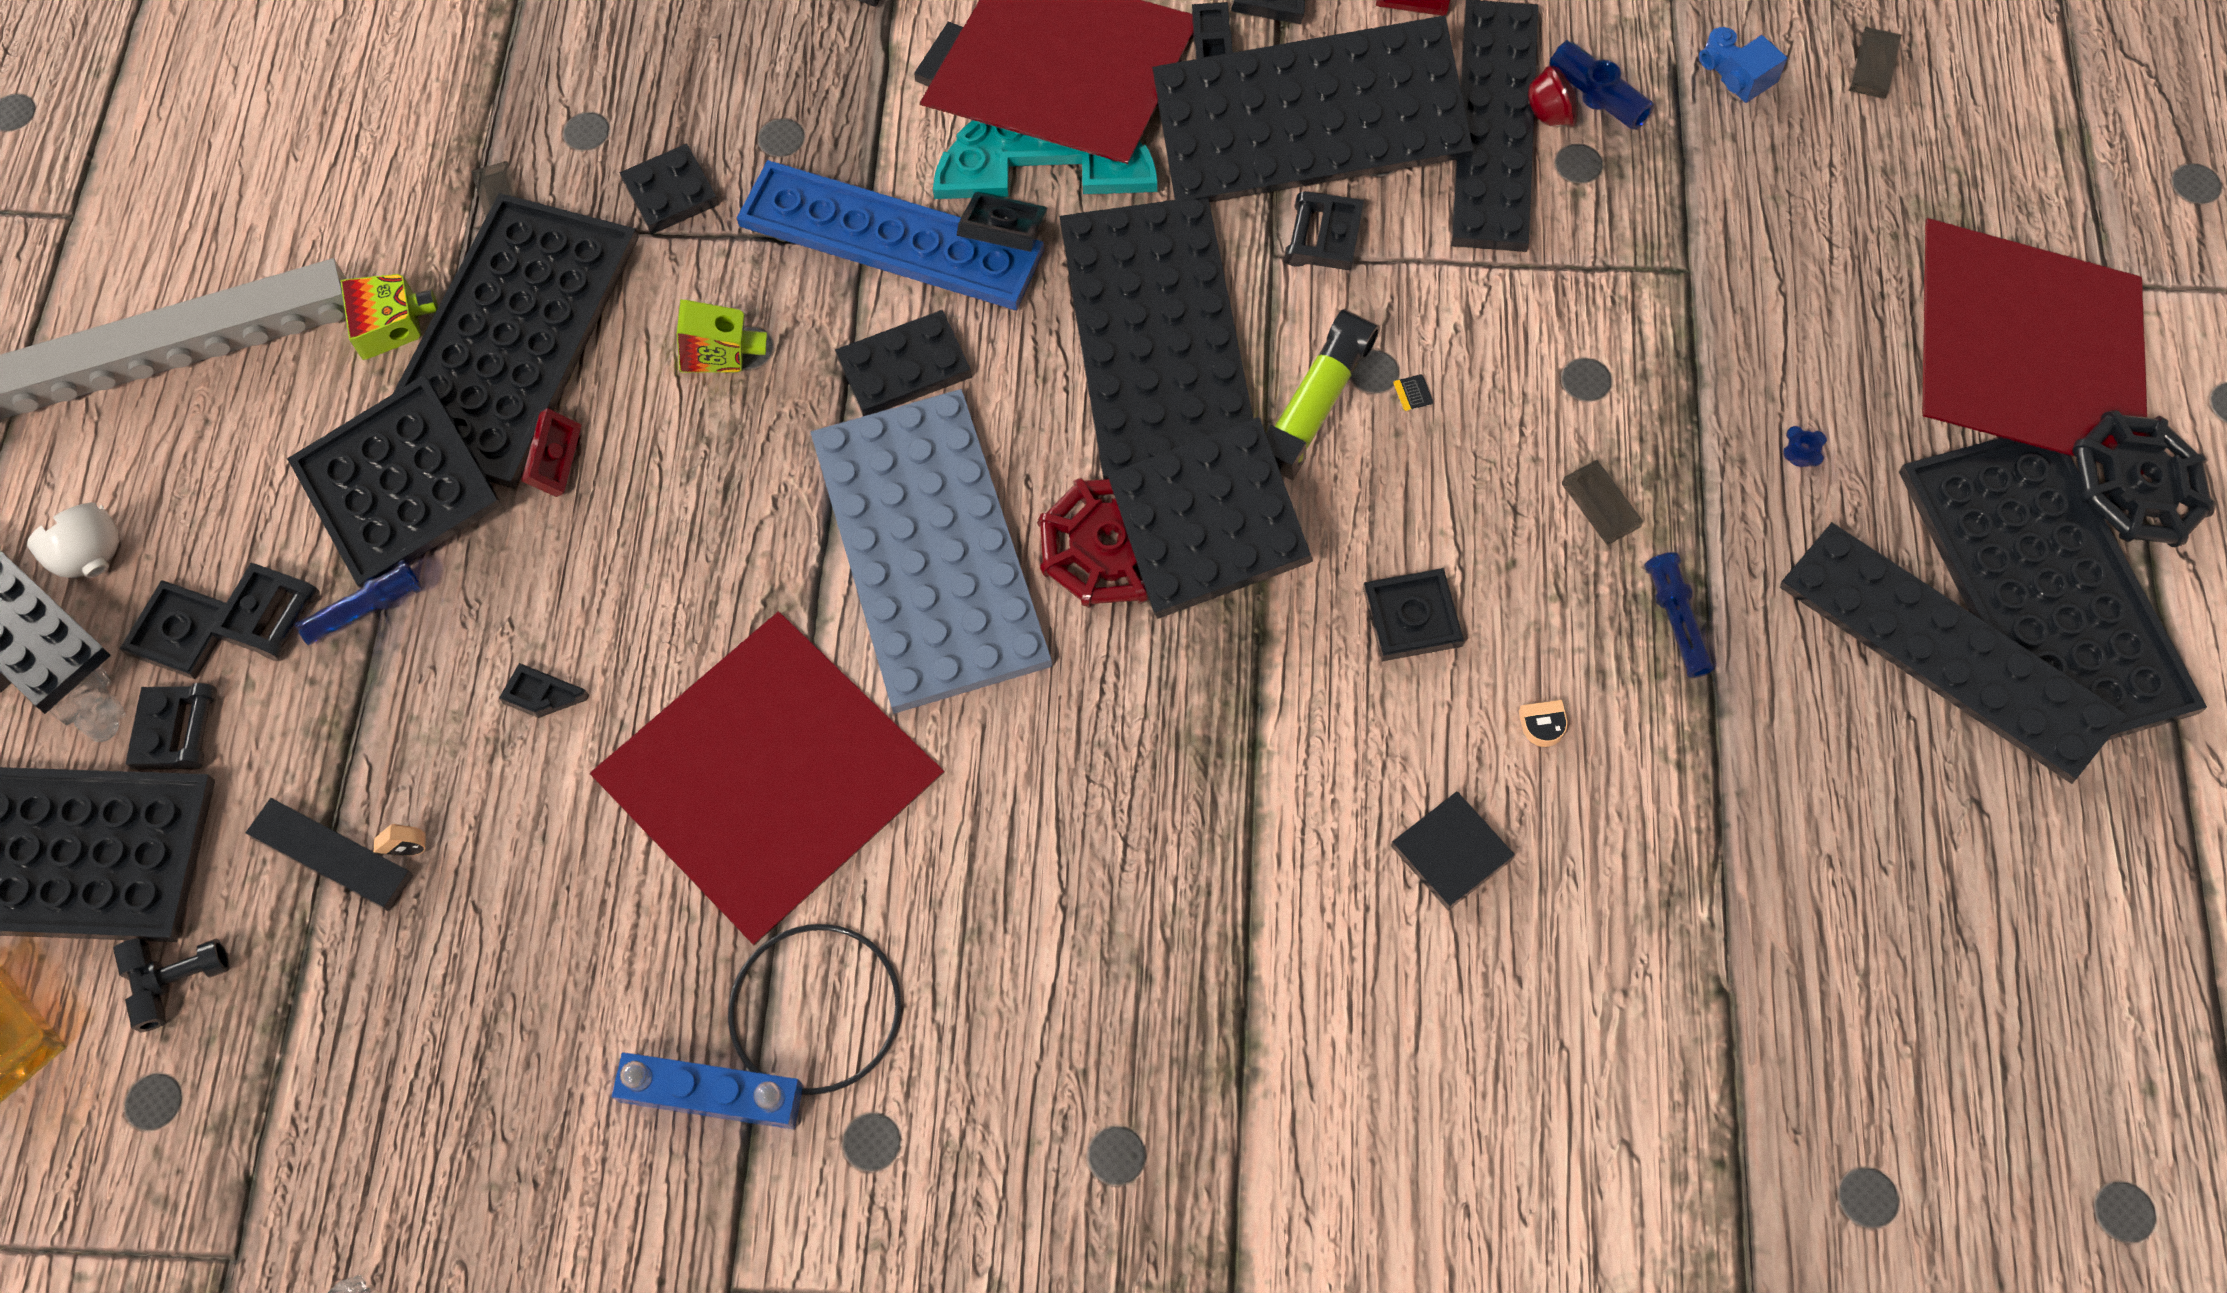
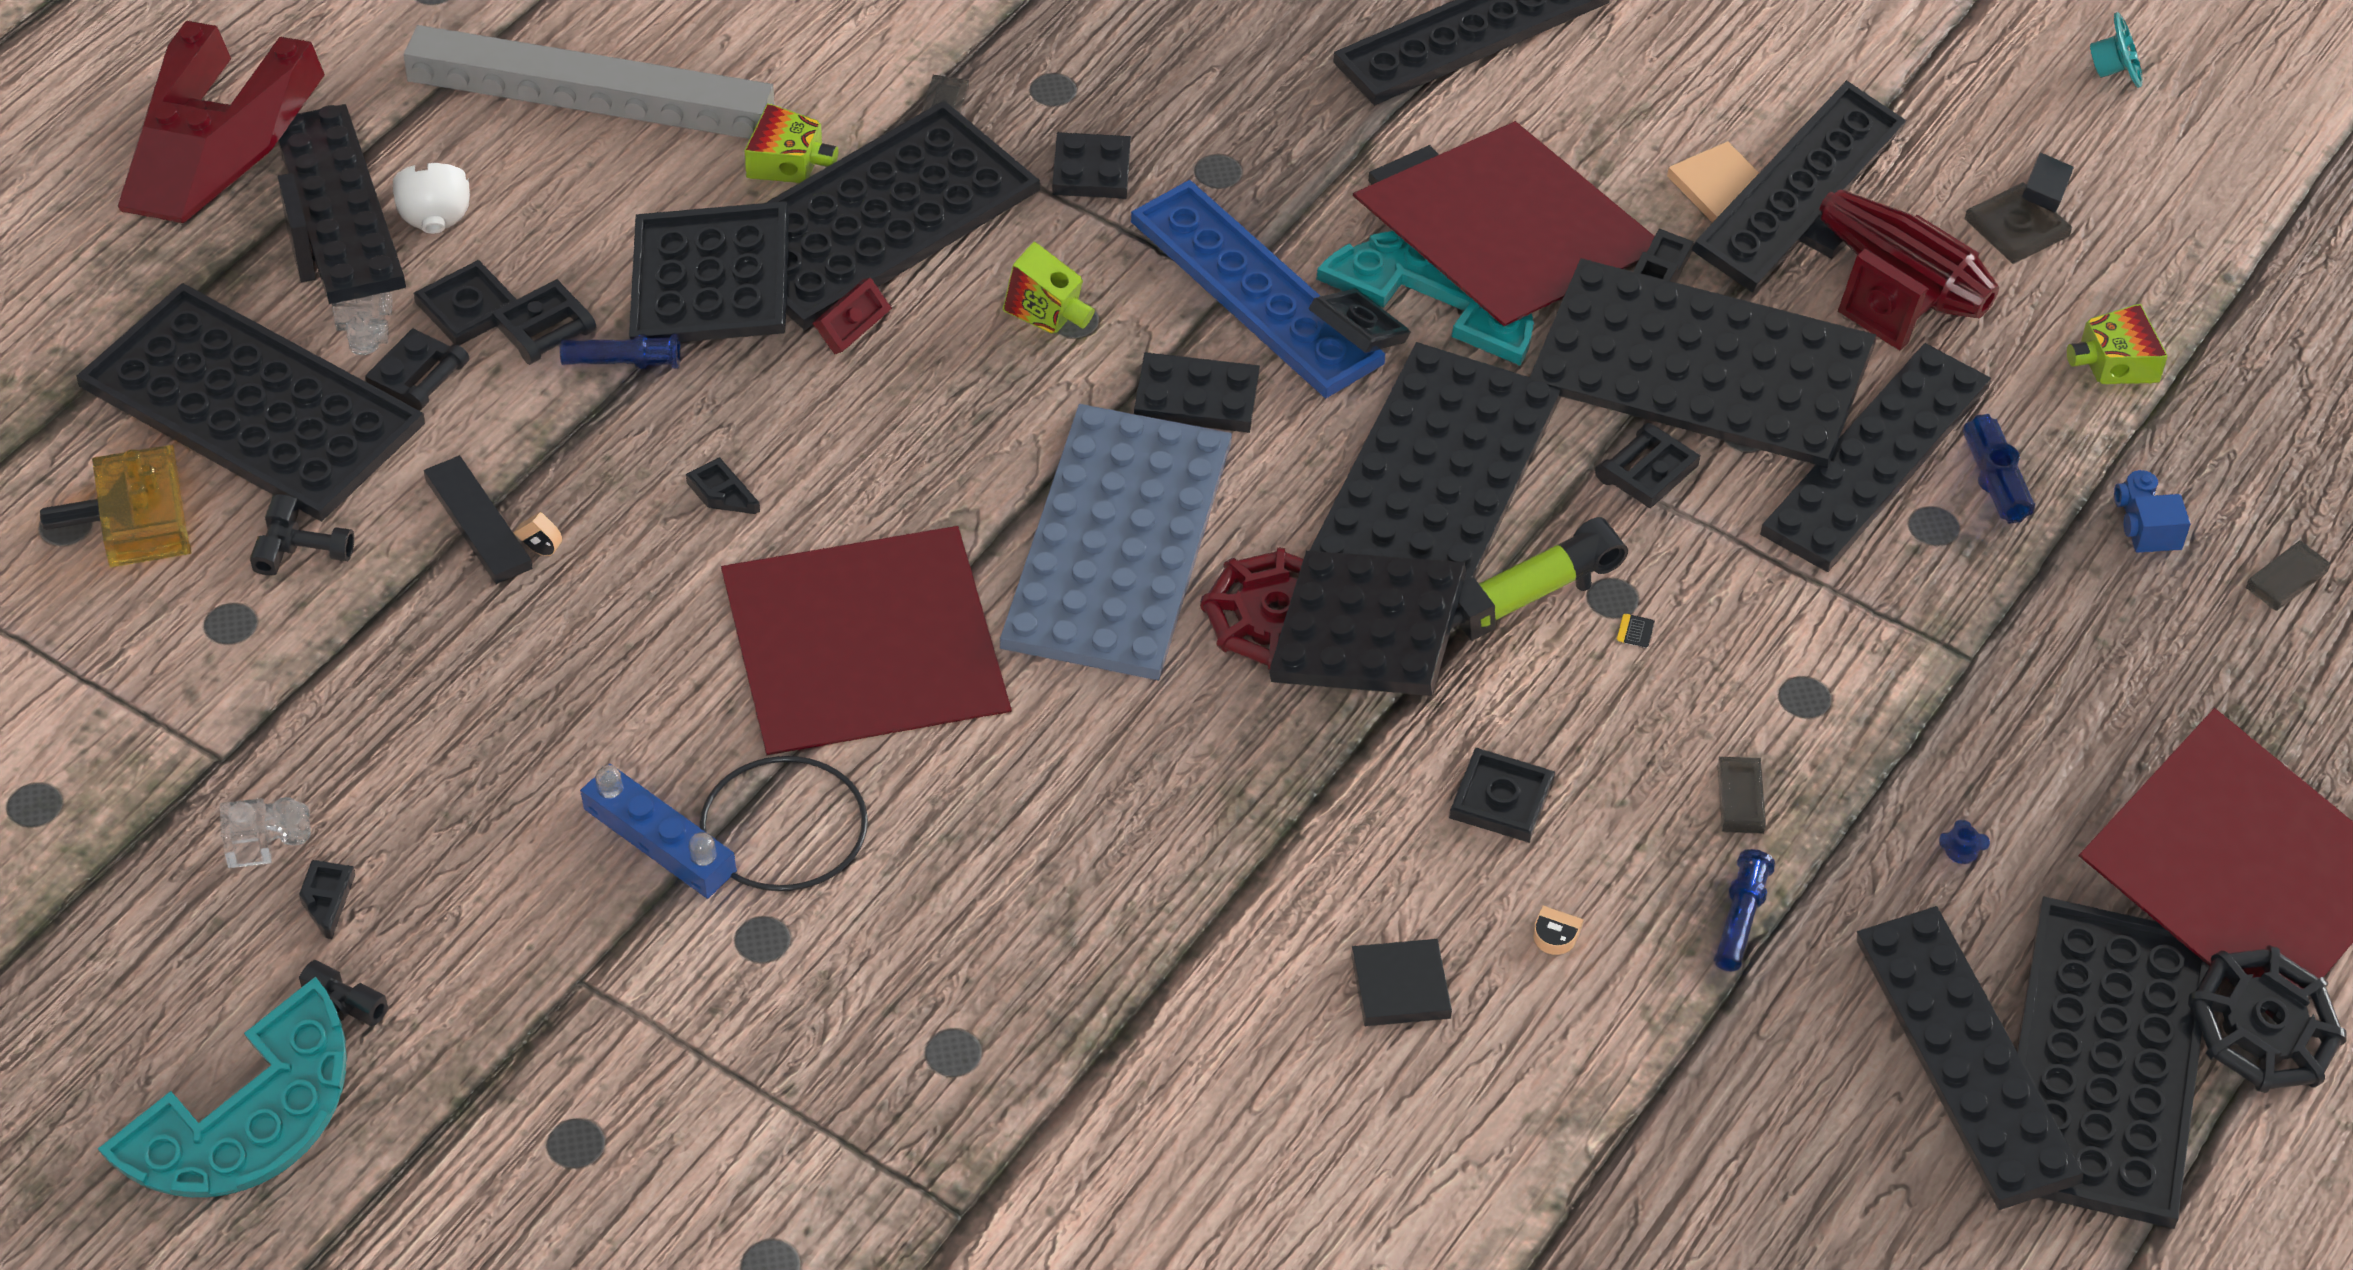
camera: 25 degrees right, 15 degrees down
dark red helmet [1528,66,1578,128] -> none

